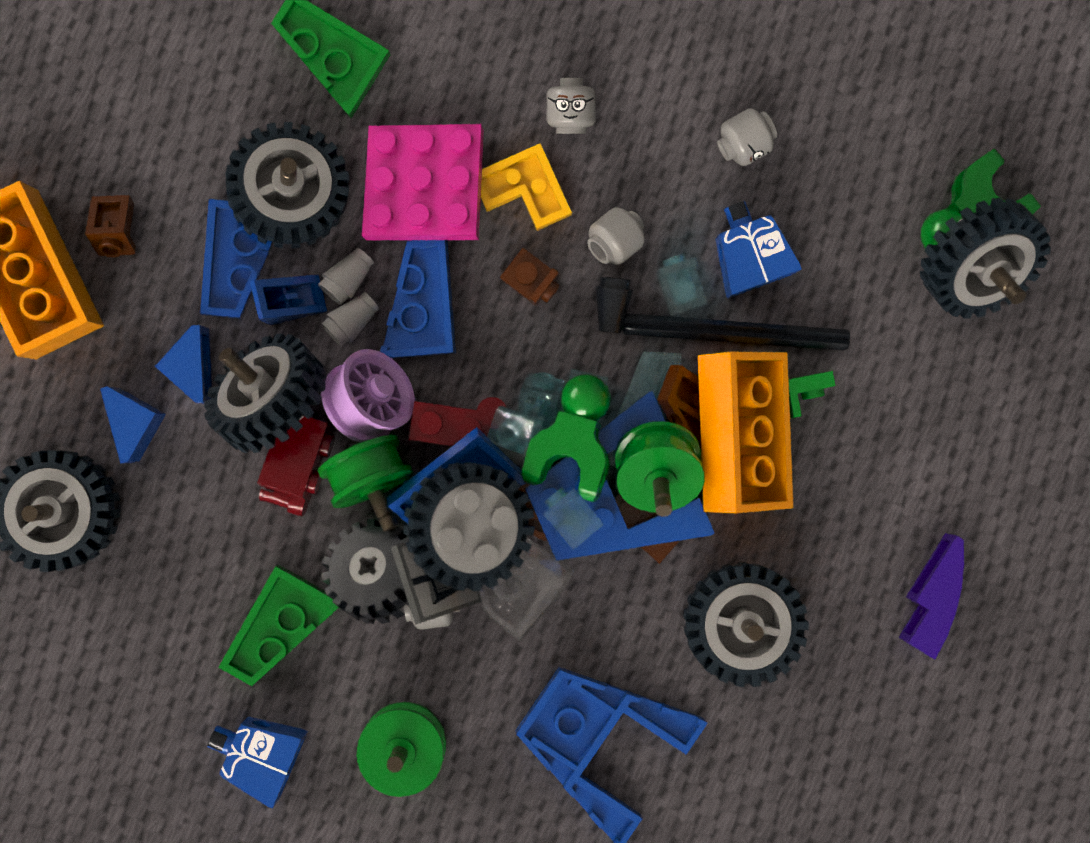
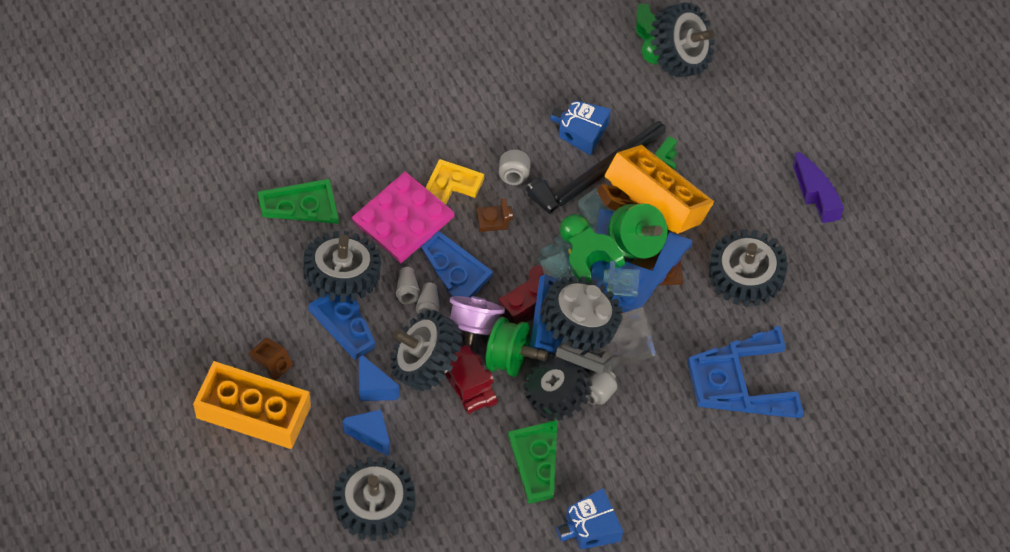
camera: 40 degrees left, 30 degrees down
blue slope [250,274,327,325] -> none
green wheel [357,702,446,797] -> none
light grey head [546,78,596,134] -> none
clear light blue bracket [656,254,708,317] -> none
light grey head [717,108,777,166] -> none

